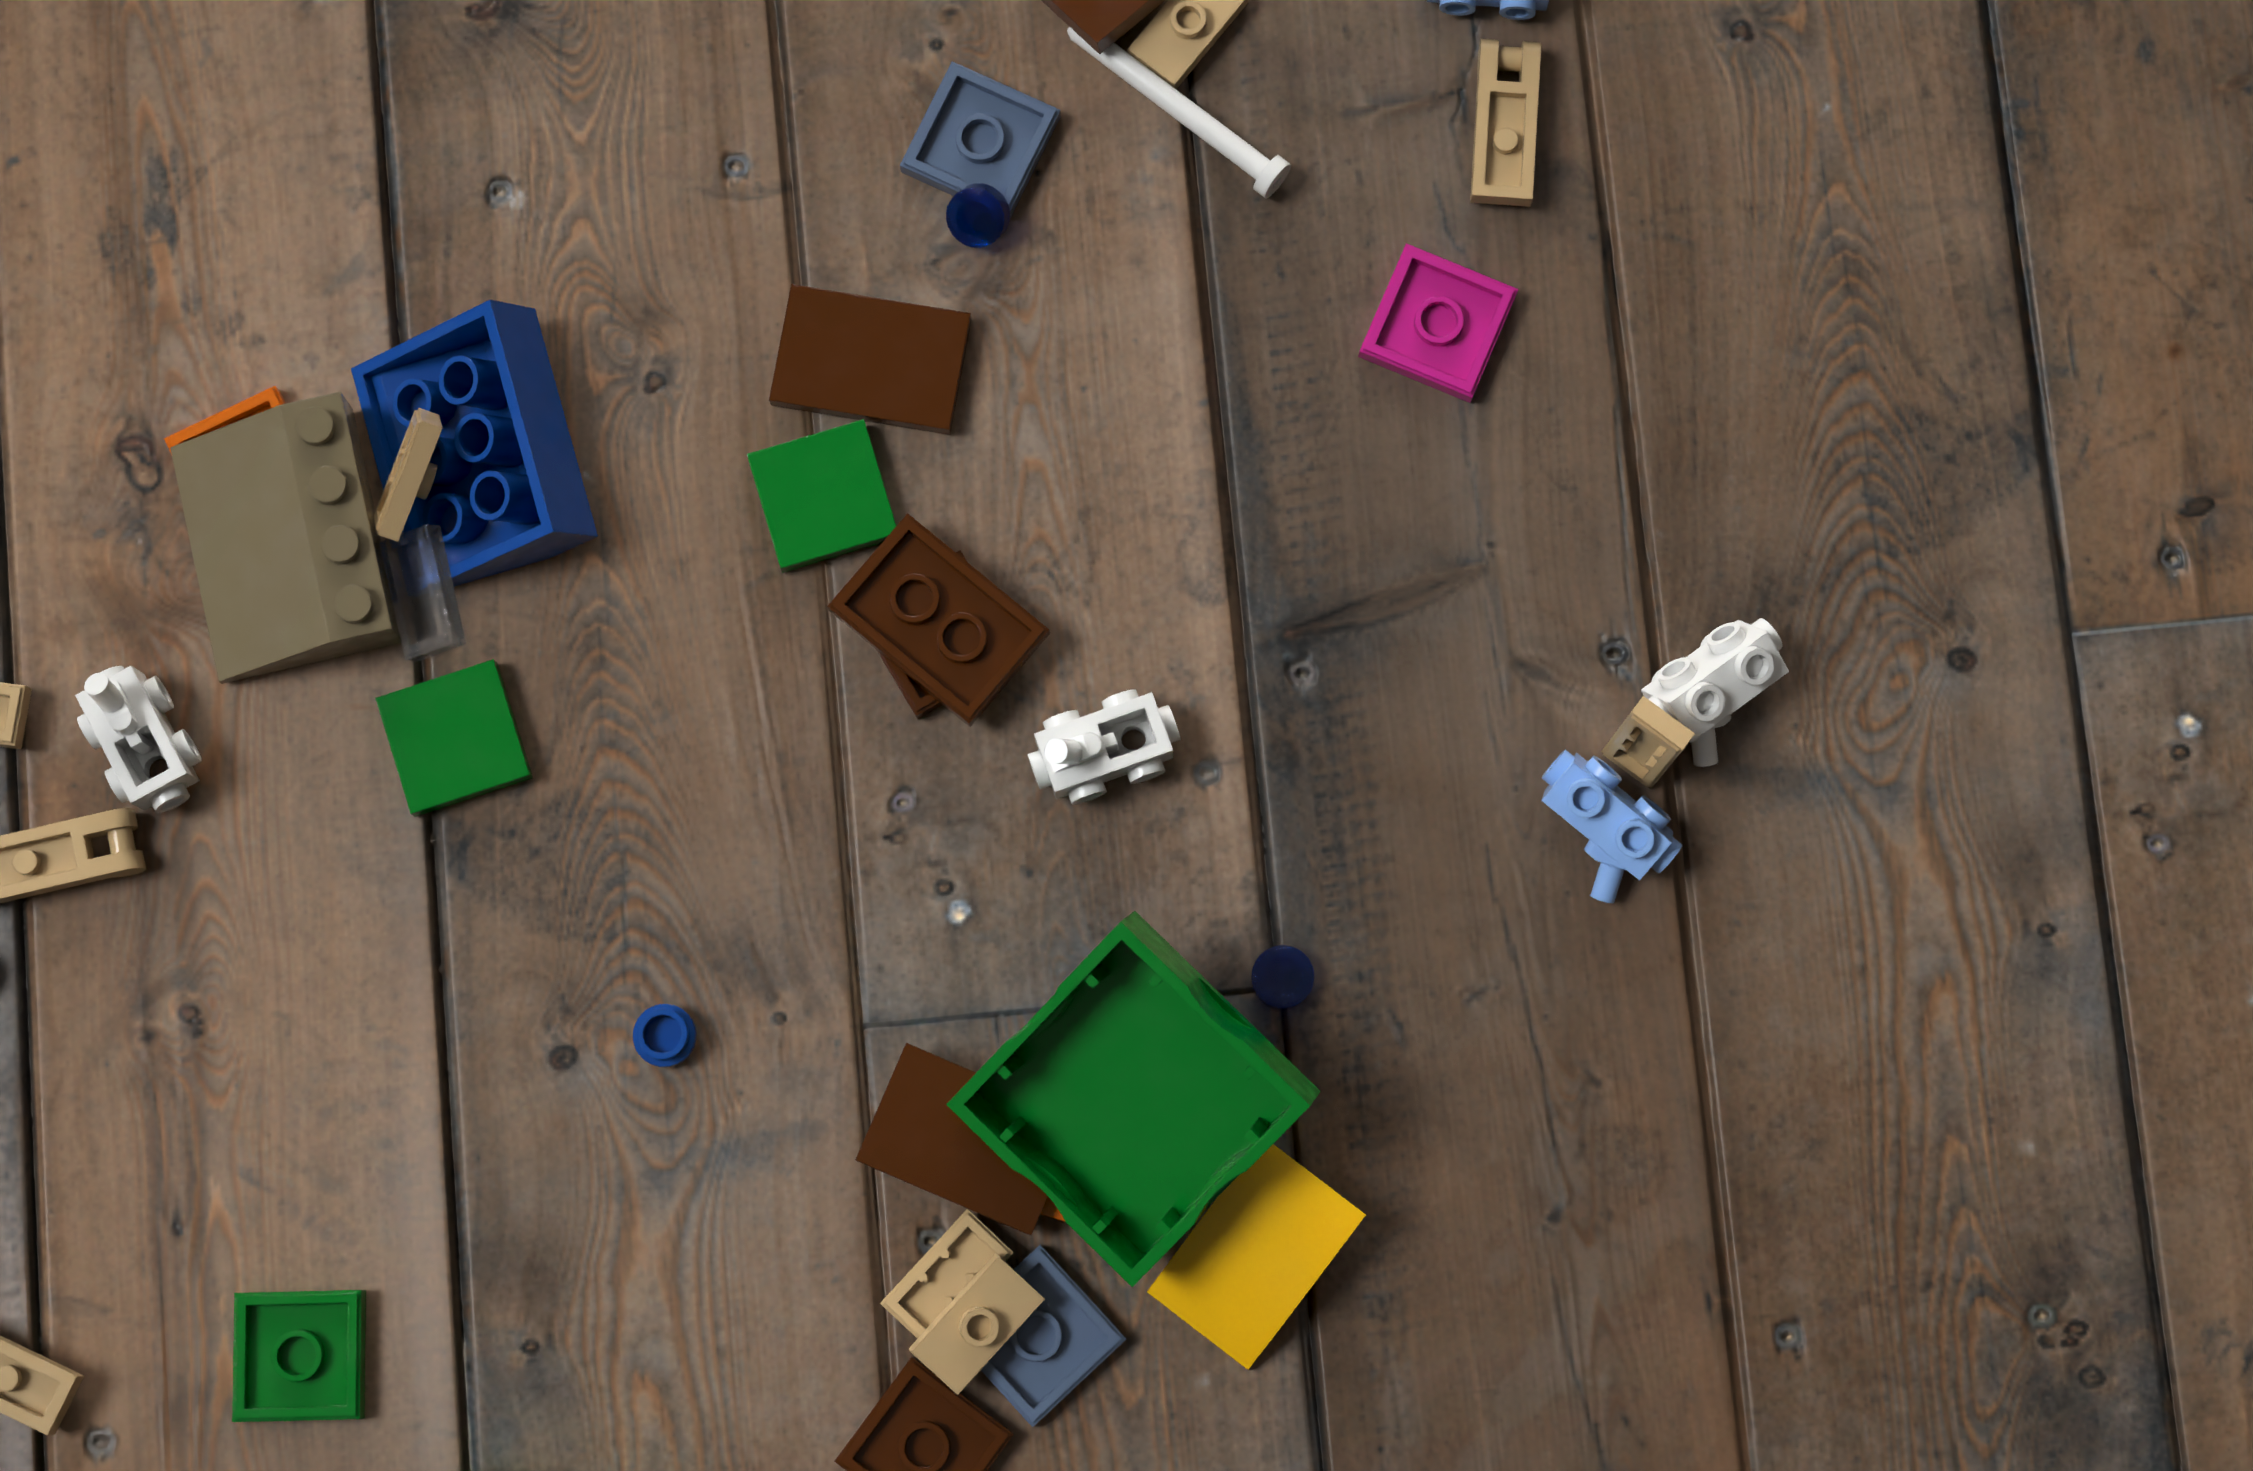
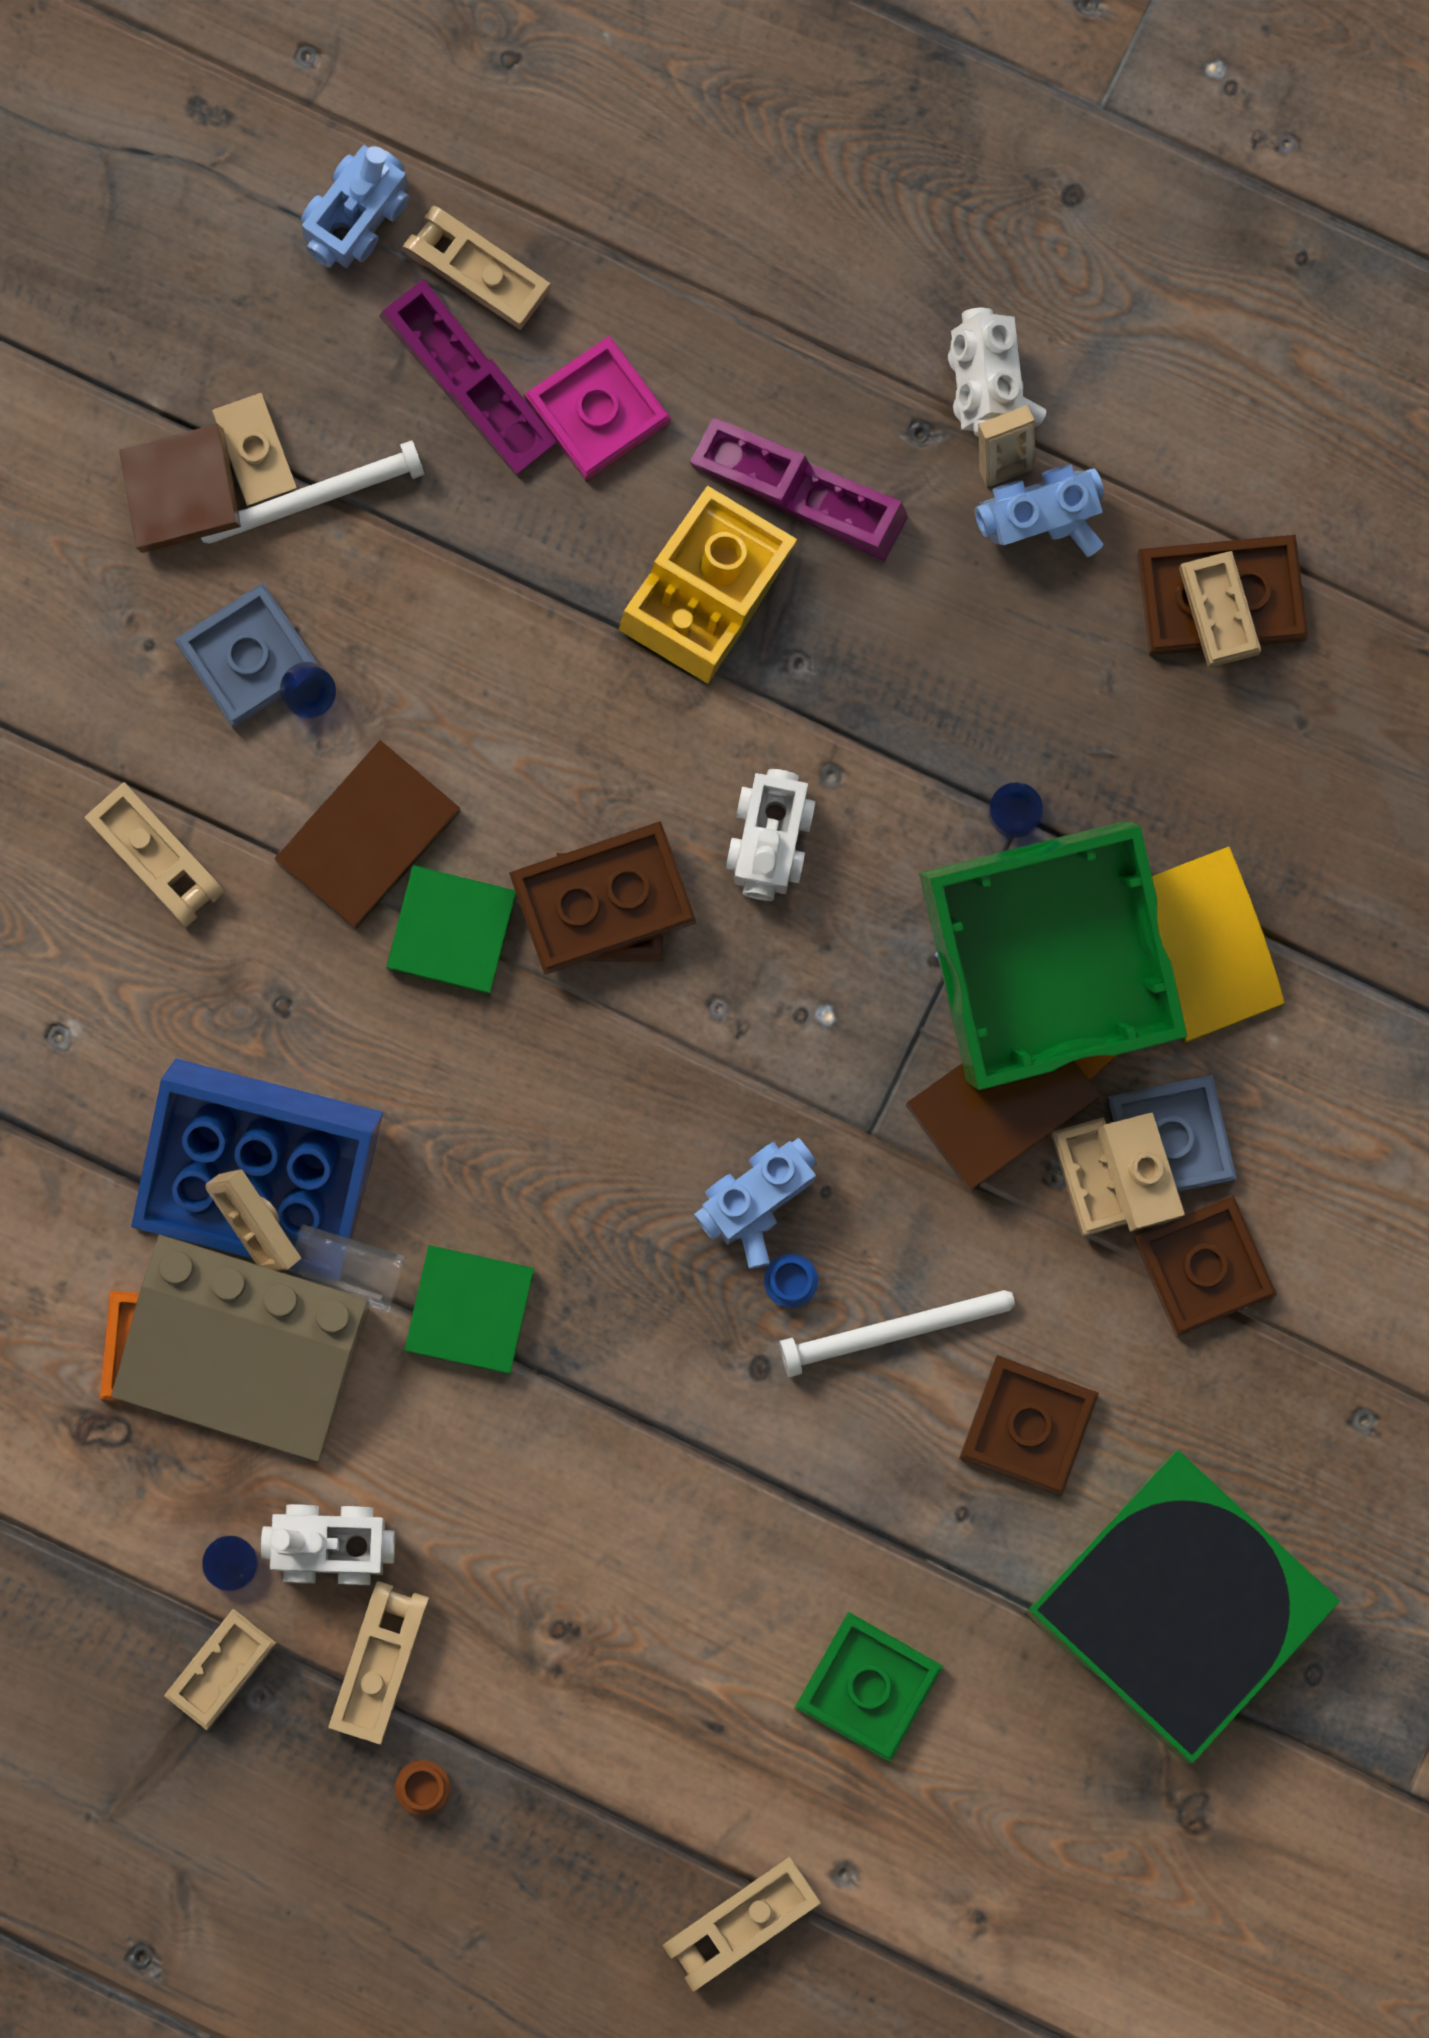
camera: 65 degrees left, 0 degrees up
none -> tan plate [84,782,225,928]
none -> clear blue tile [202,1536,259,1591]
none -> magenta slope [379,279,558,475]
none -> yellow slope [618,485,797,684]
none -> magenta slope [690,417,908,562]
none -> light blue brick [694,1138,817,1269]
none -> white bar [779,1290,1015,1377]
none -> reddish brown tile [959,1355,1099,1496]
none -> reddish brown tile [1137,534,1308,656]
none -> tan plate [1179,551,1261,668]

